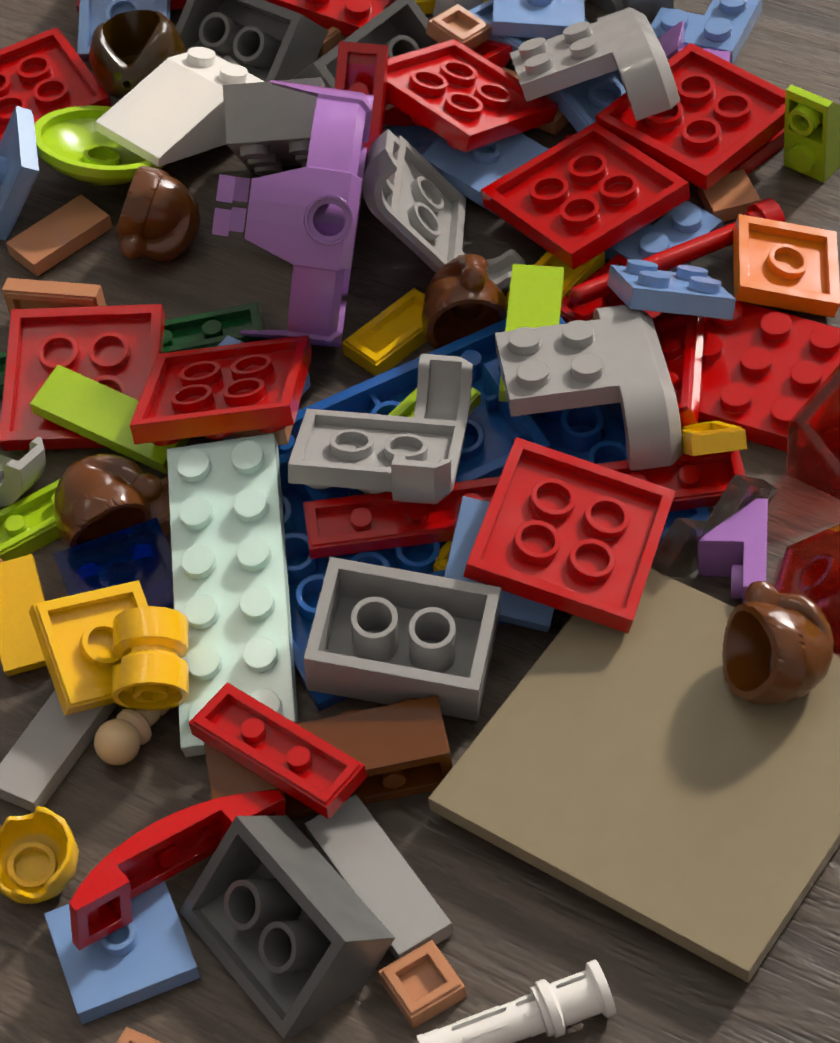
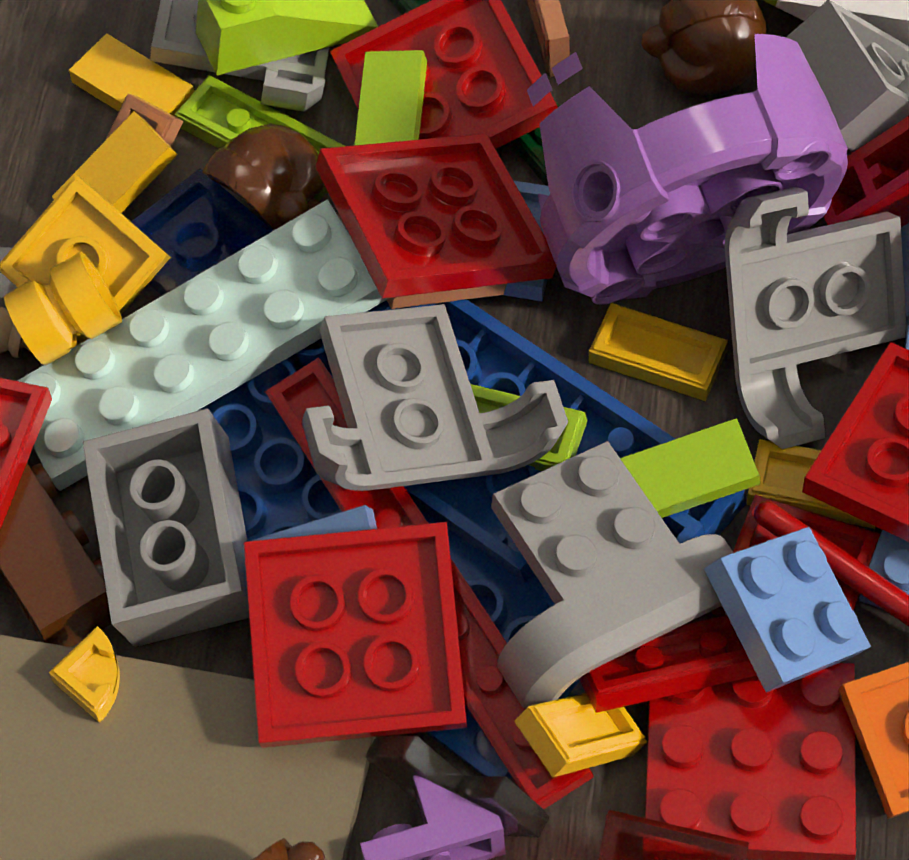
camera: 65 degrees right, 10 degrees up
reddish brown piece [422,254,508,350] -> none
none -> yellow tile [49,626,120,723]

